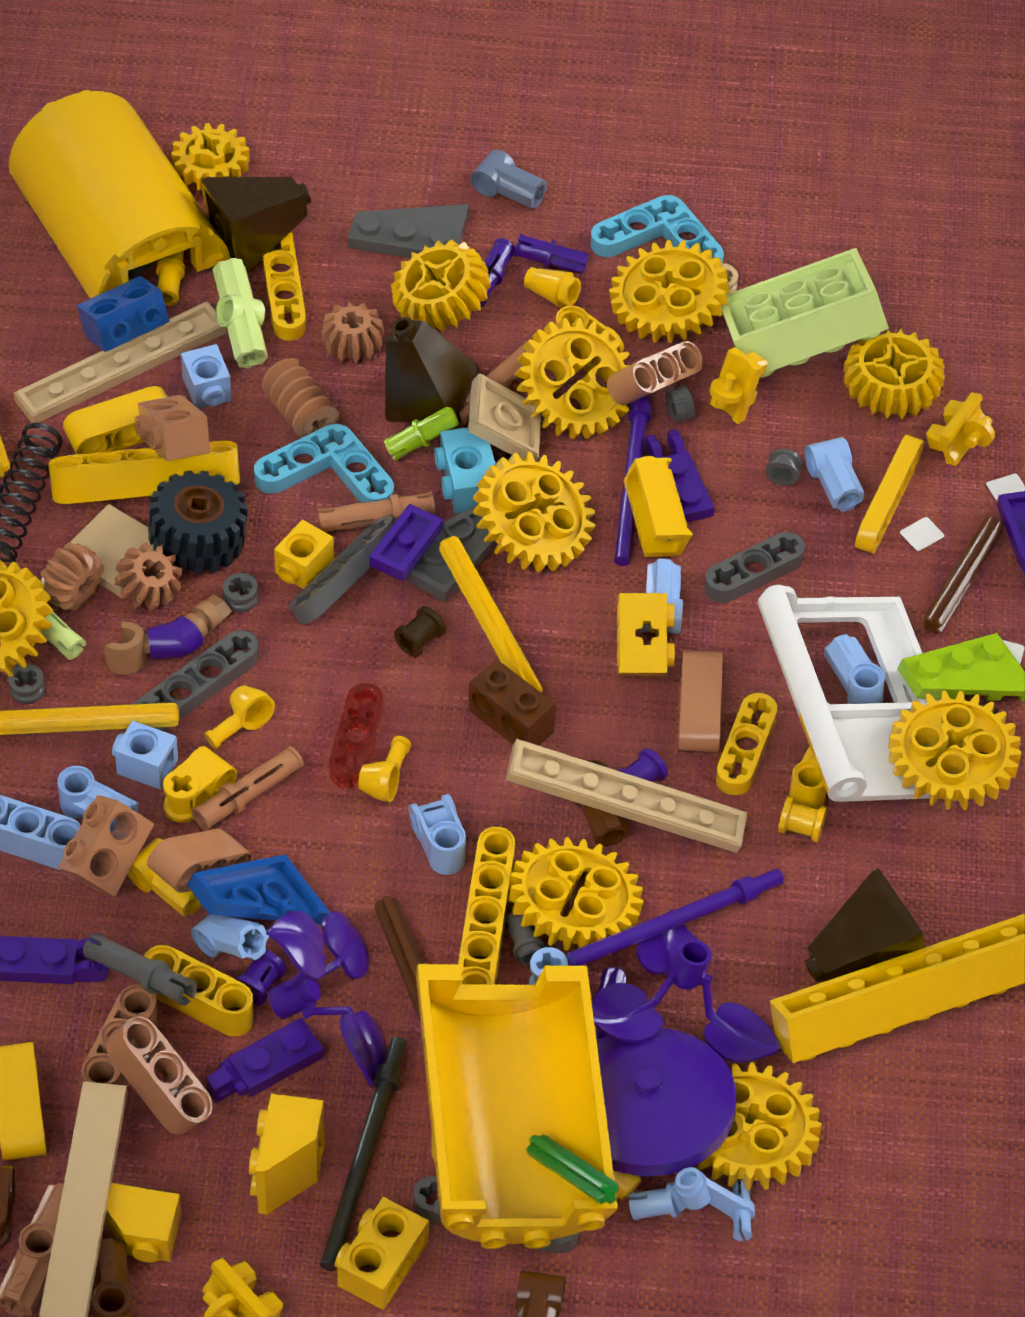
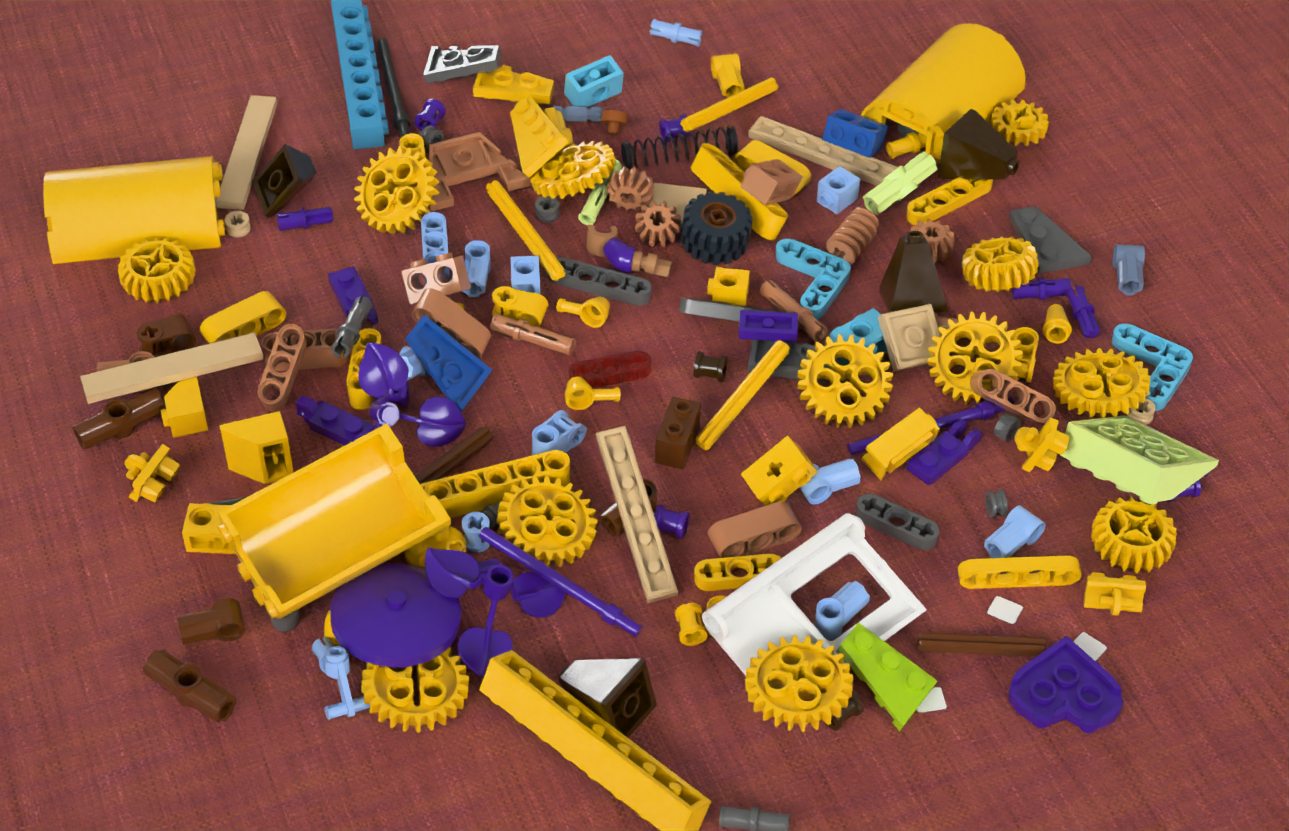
camera: 65 degrees right, 5 degrees down
dark grey bush [223,573,259,613] -> none
lime axle [384,407,459,461] -> none
green axle [526,1134,619,1204] -> none

